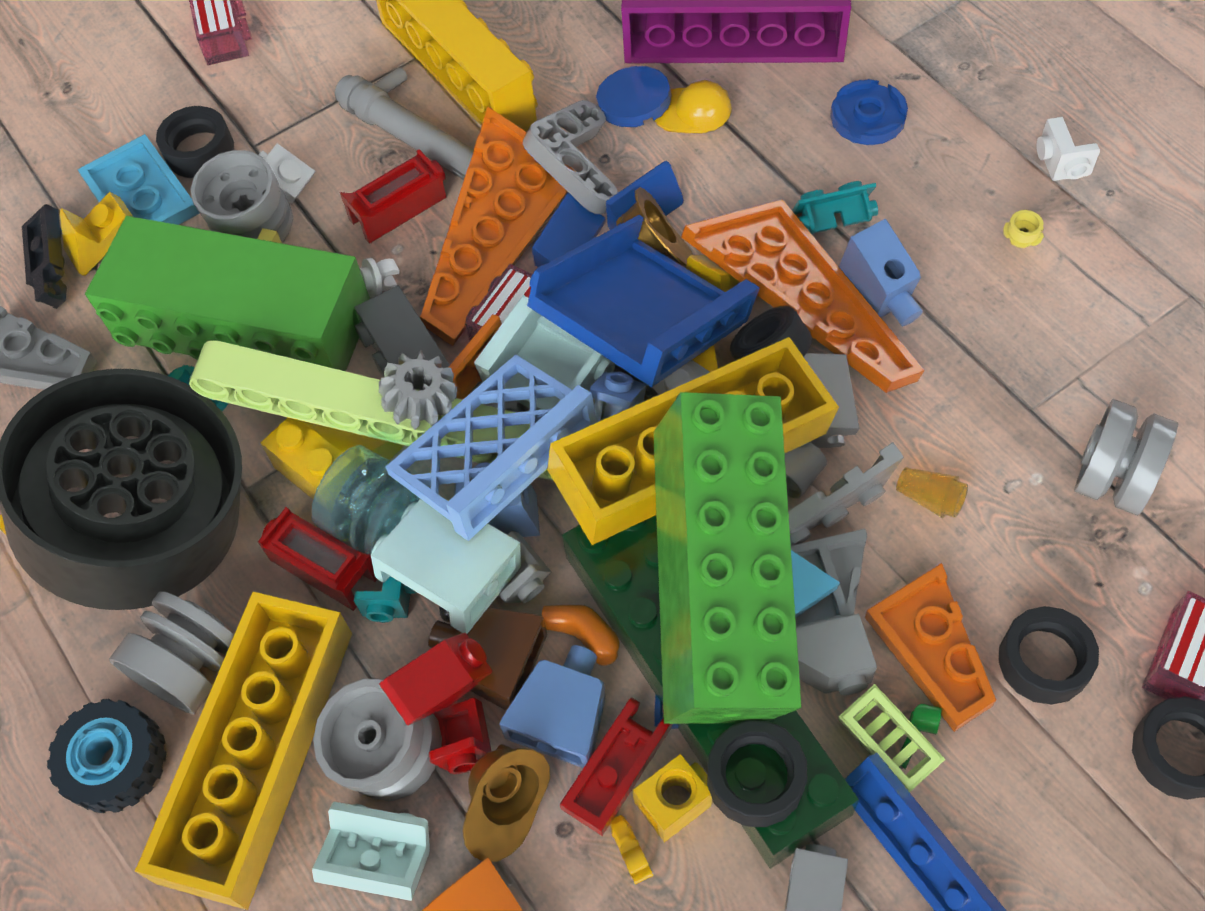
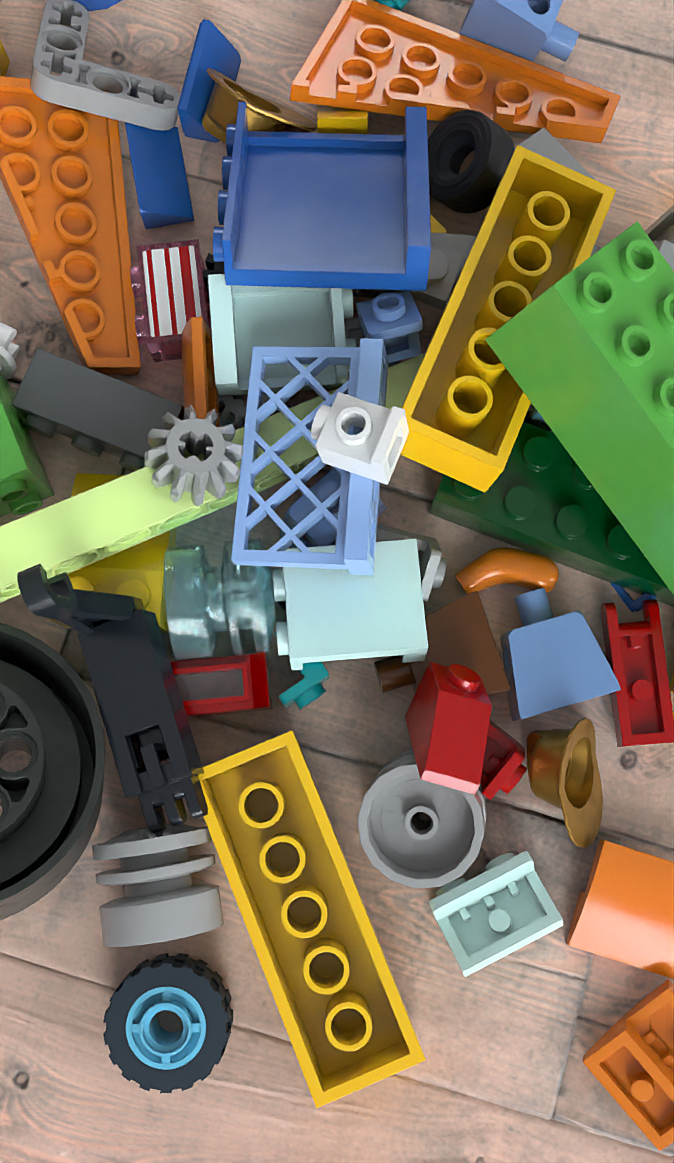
camera: 45 degrees left, 20 degrees up
none -> black hinge [17,563,208,834]
none -> white brick [311,392,409,485]

